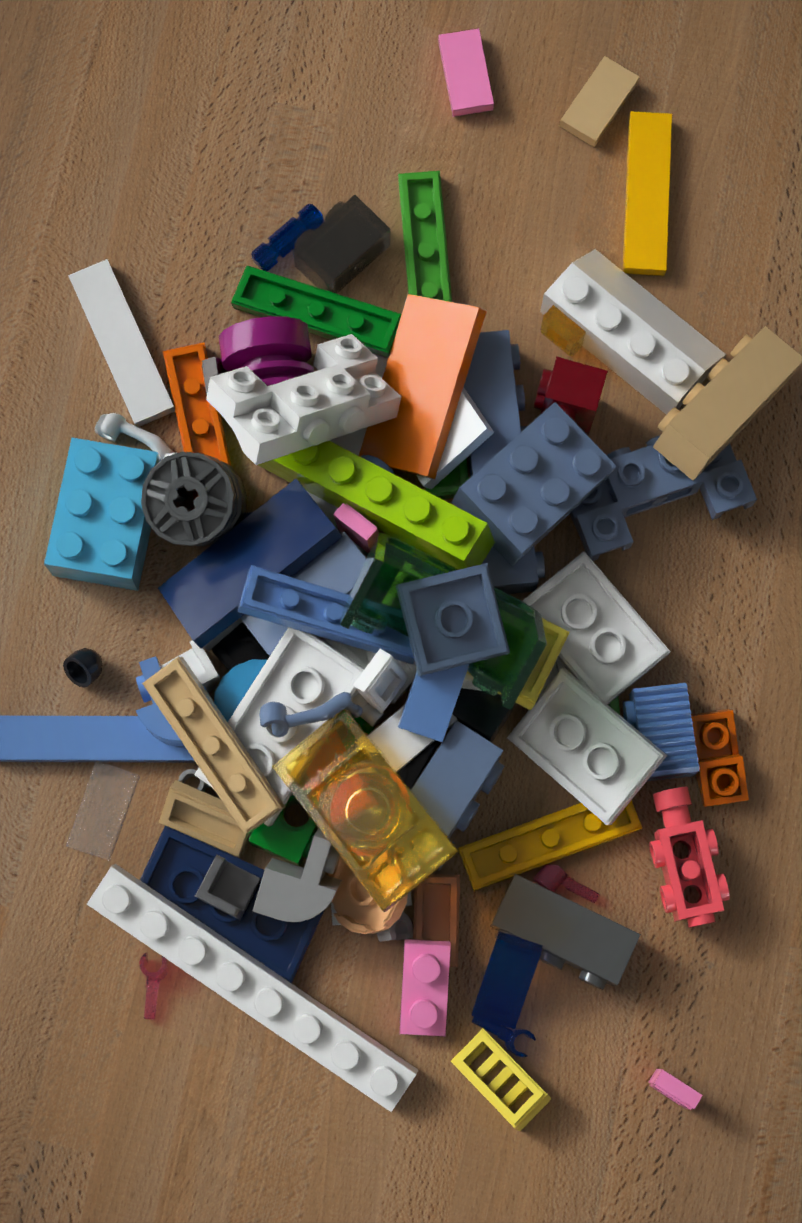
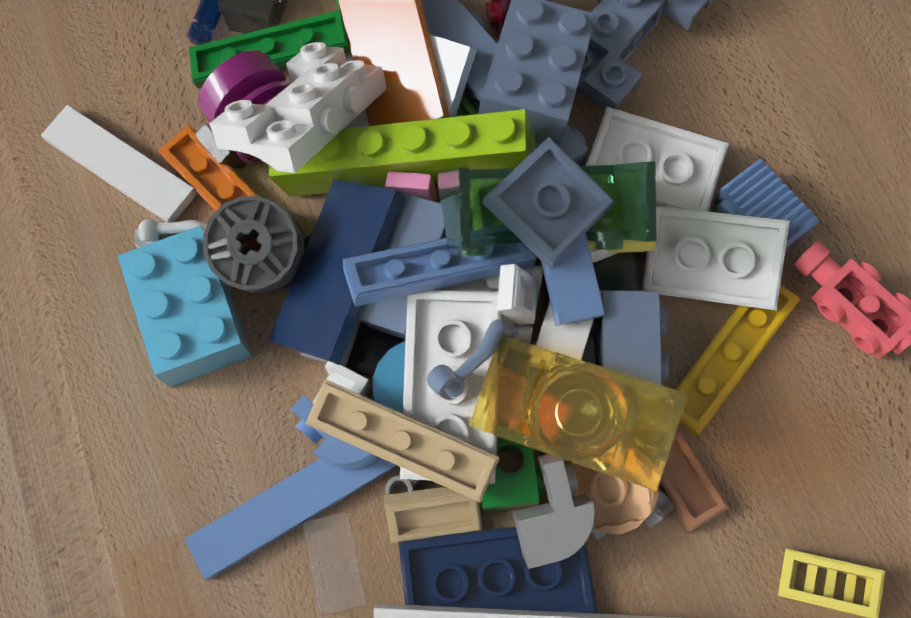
camera: 25 degrees left, 5 degrees down
black hinge [63,648,103,688] -> none
flat silver panel [195,855,261,920] -> none
bright pink plate [400,939,451,1037] -> none
clear blue tile [471,931,543,1030] -> none
clear blue hand [472,1012,536,1057] -> none
dark grey brick [490,874,641,990] -> none
clear pink hand [534,864,599,903] -> none
orange slope [691,709,749,807] -> none

